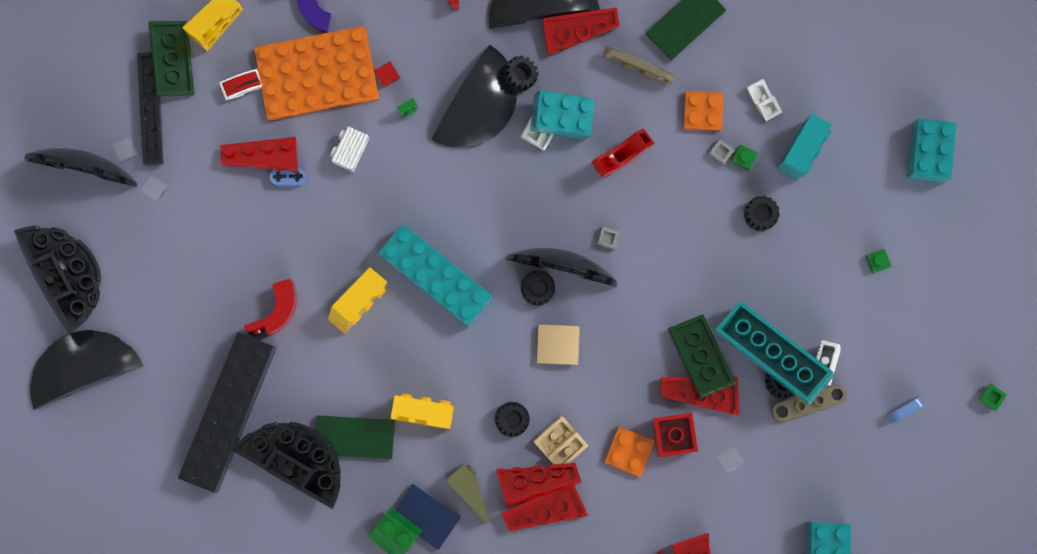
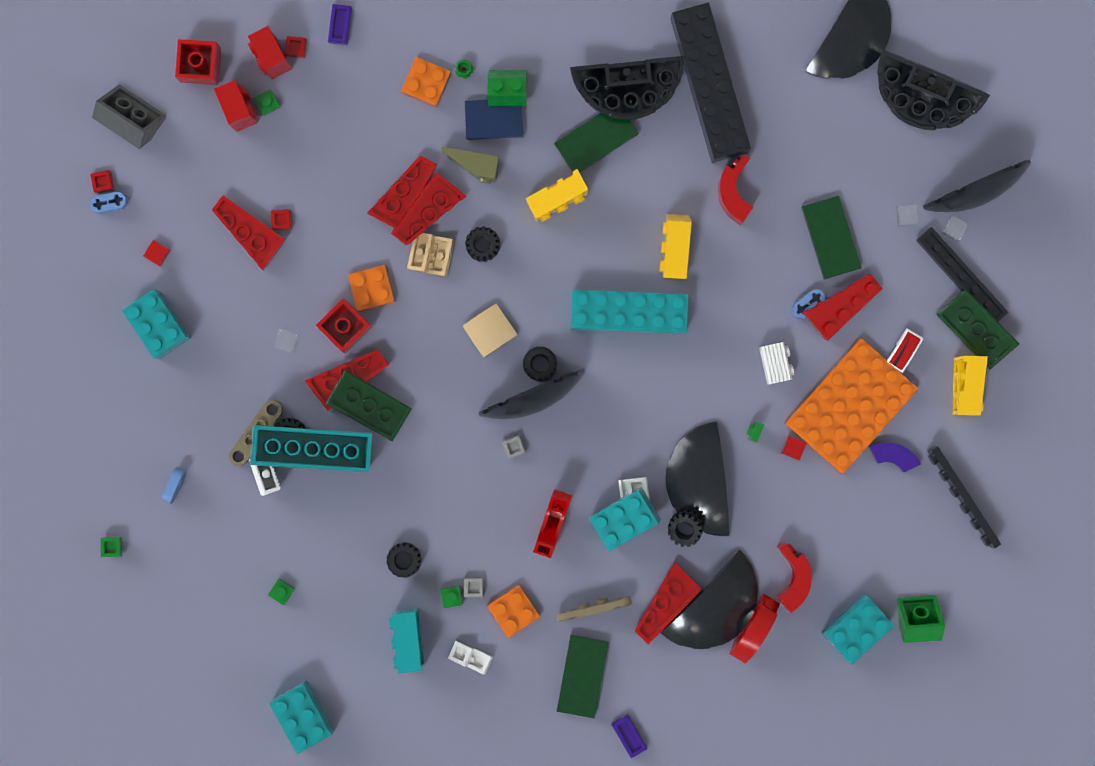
camera: 145 degrees right, 5 degrees up
none -> dark green tile [801,196,861,280]

